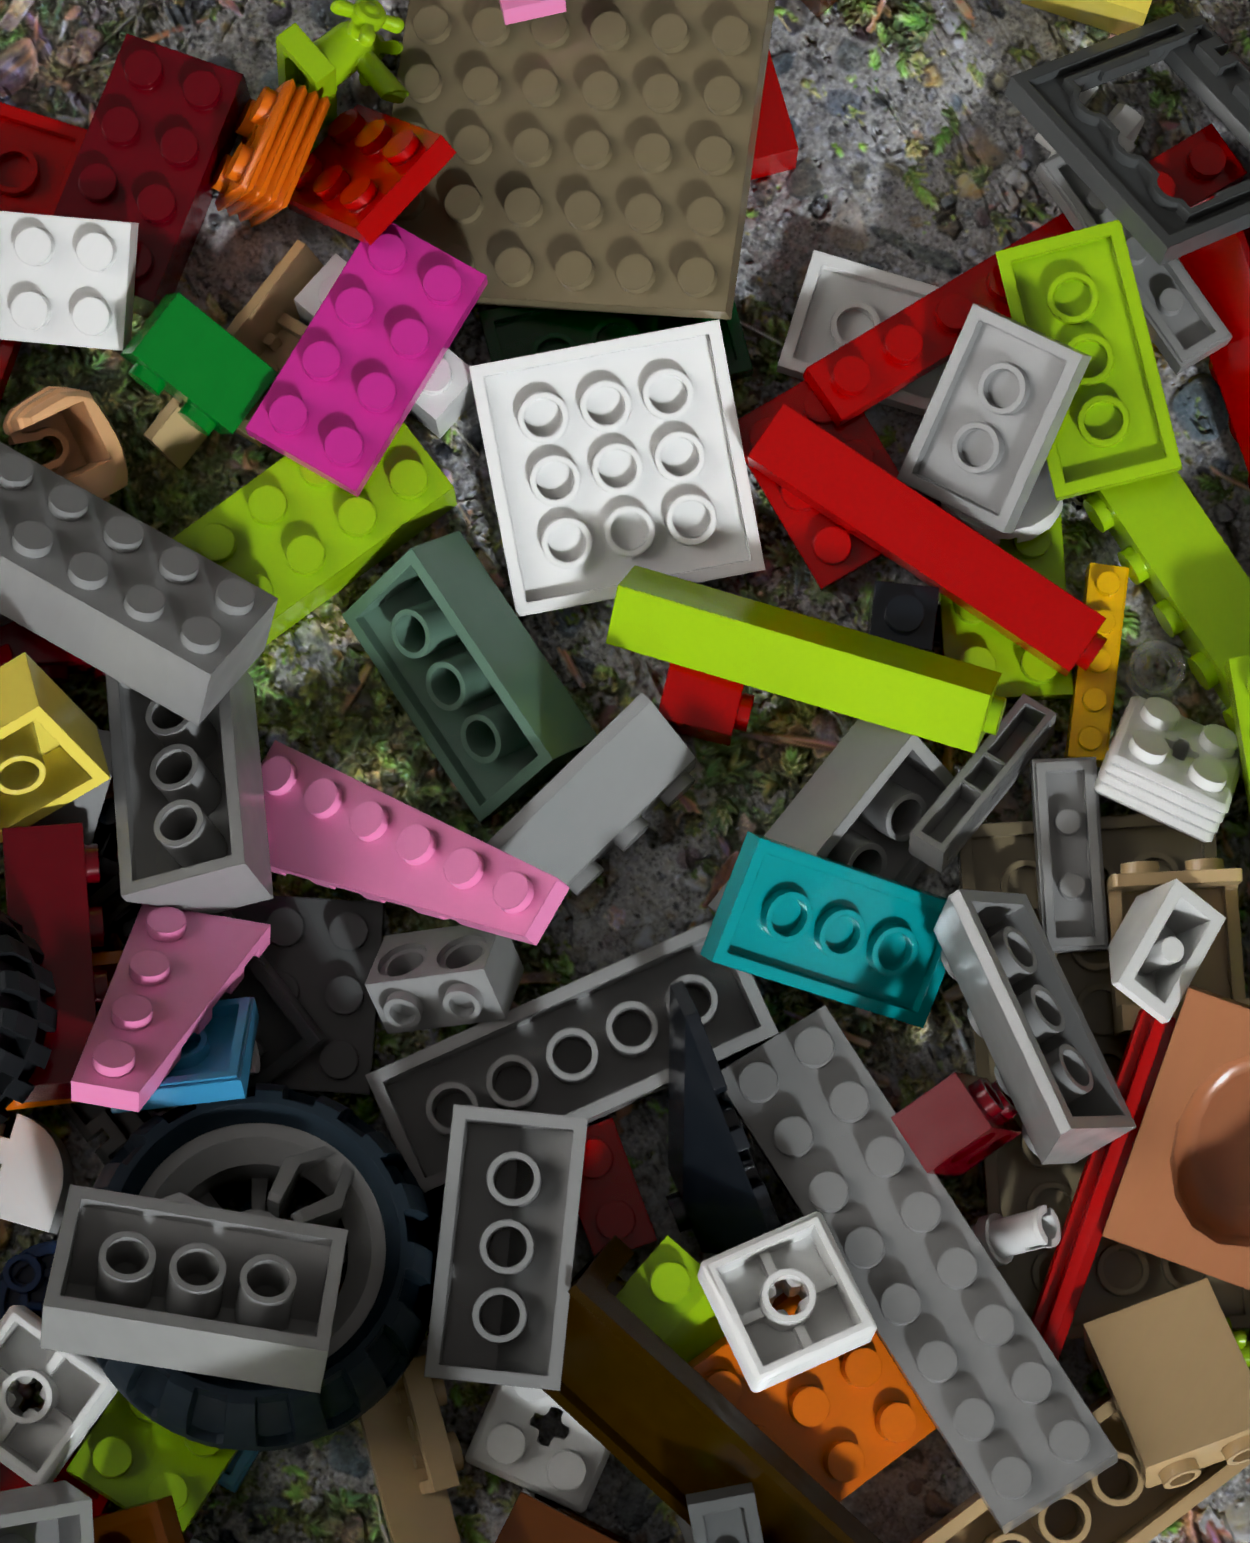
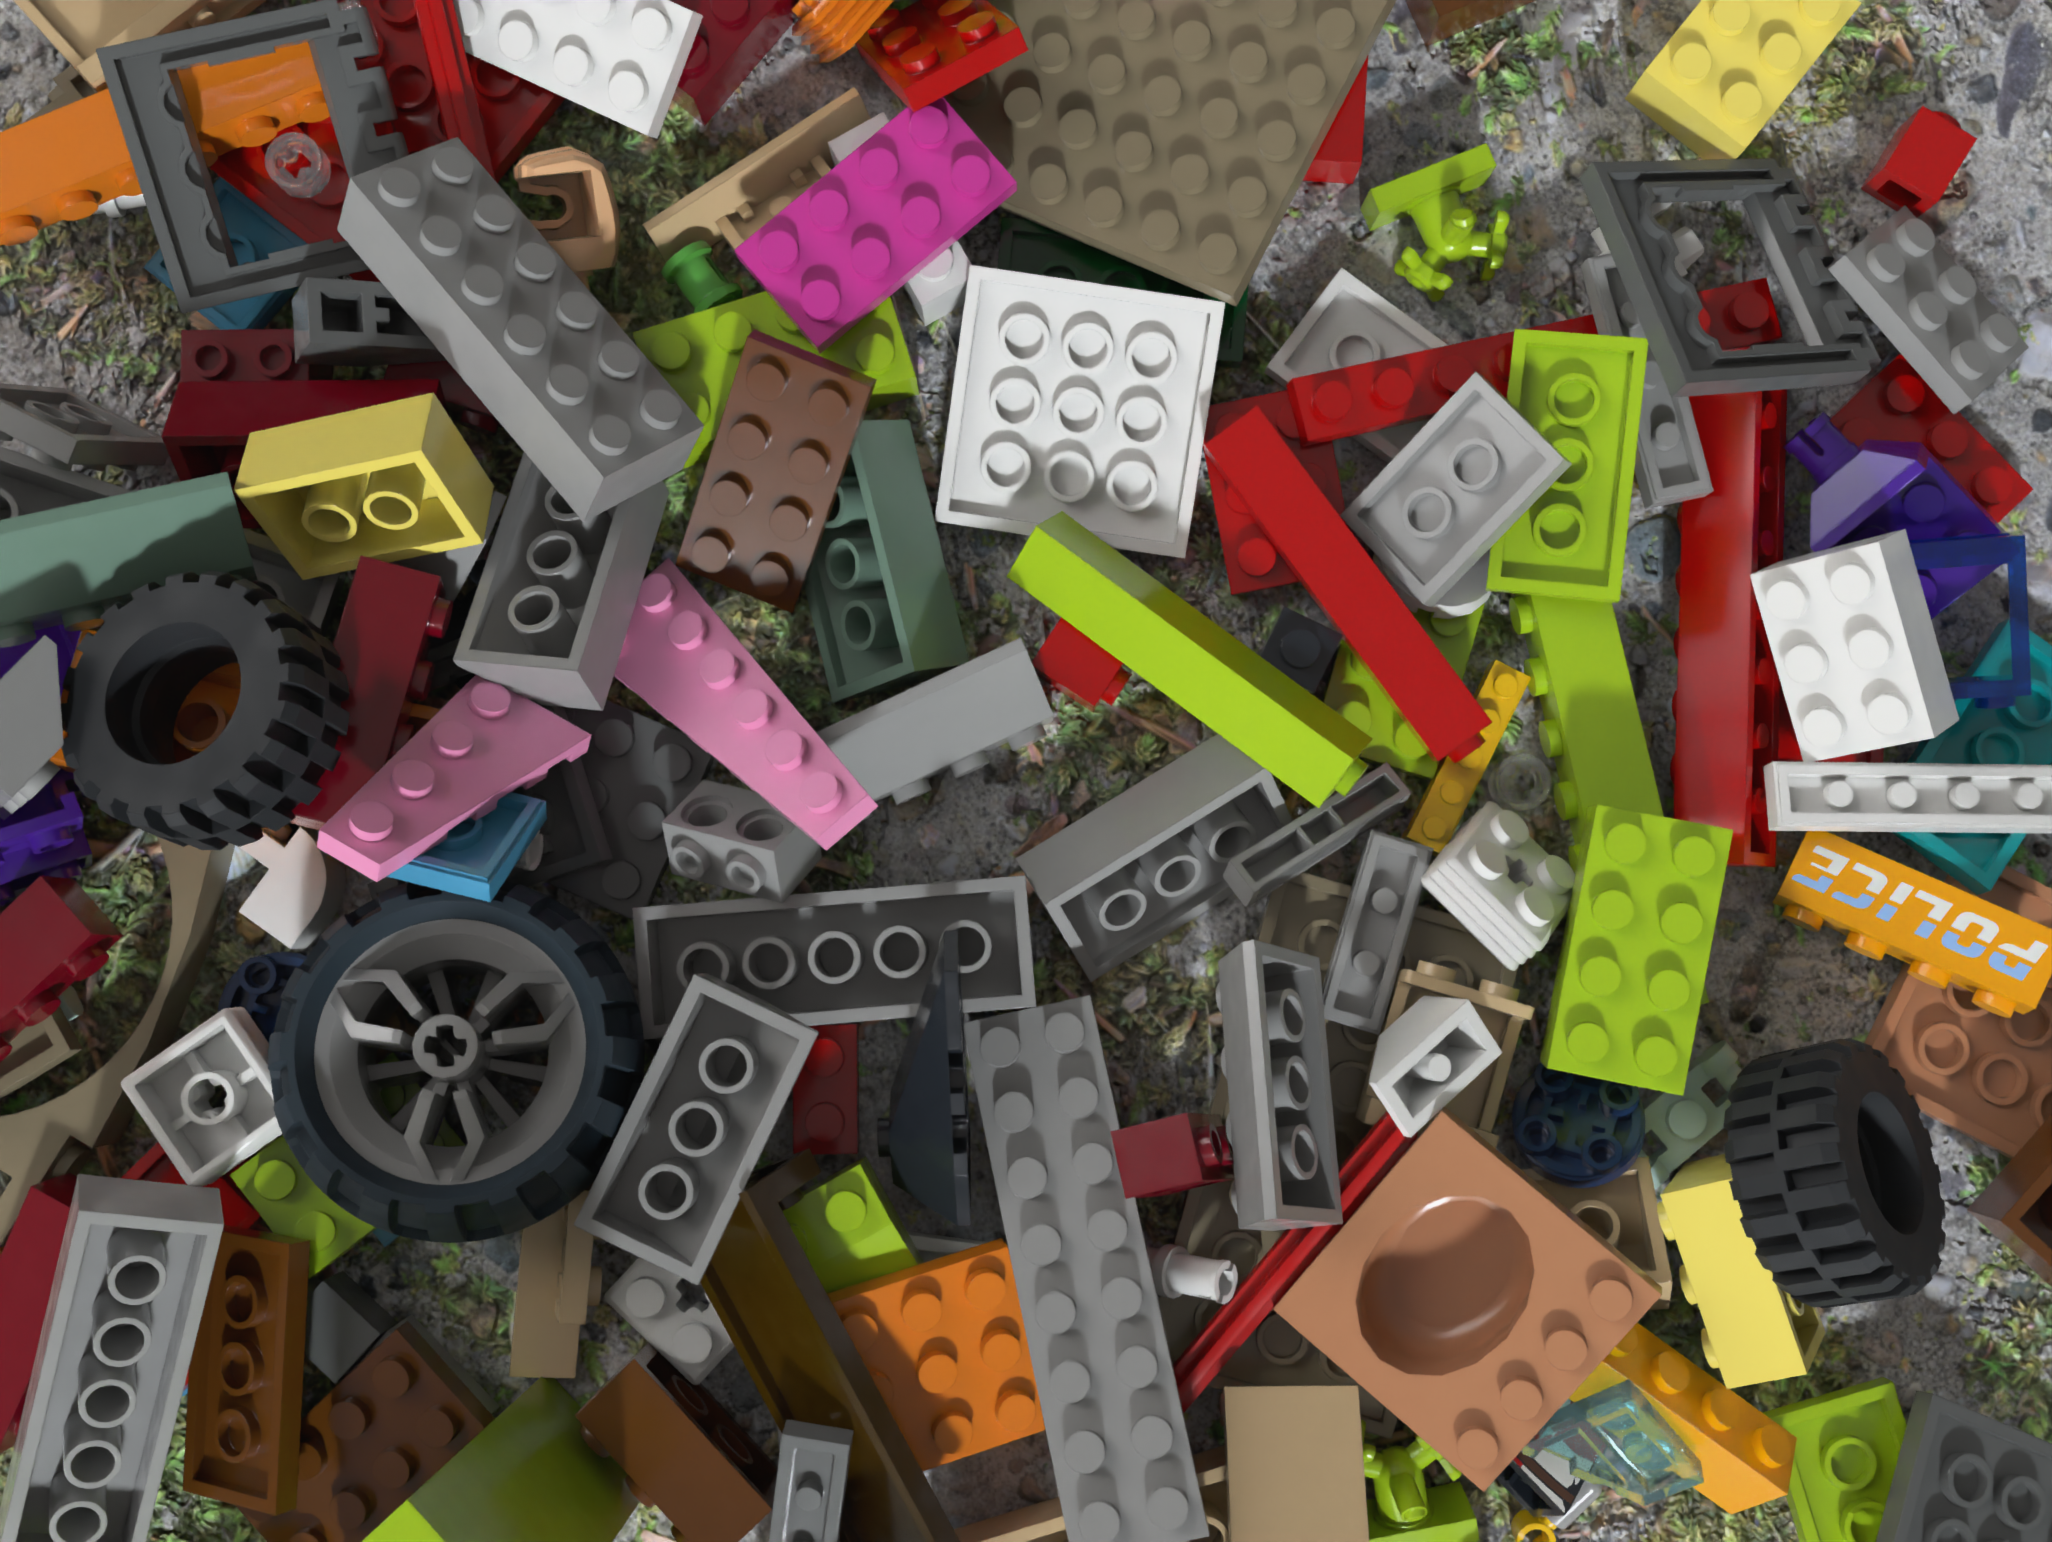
camera: 20 degrees right, 5 degrees up
light grey slope [40,1184,348,1393] -> none
green brick [120,292,279,436] -> none
white brick [697,1211,877,1393] -> none
teal plate [700,831,947,1028] -> none
none -> bright green bush [661,240,743,313]
none -> reddish brown plate [675,329,877,613]
none -> lime piece [1360,143,1510,302]

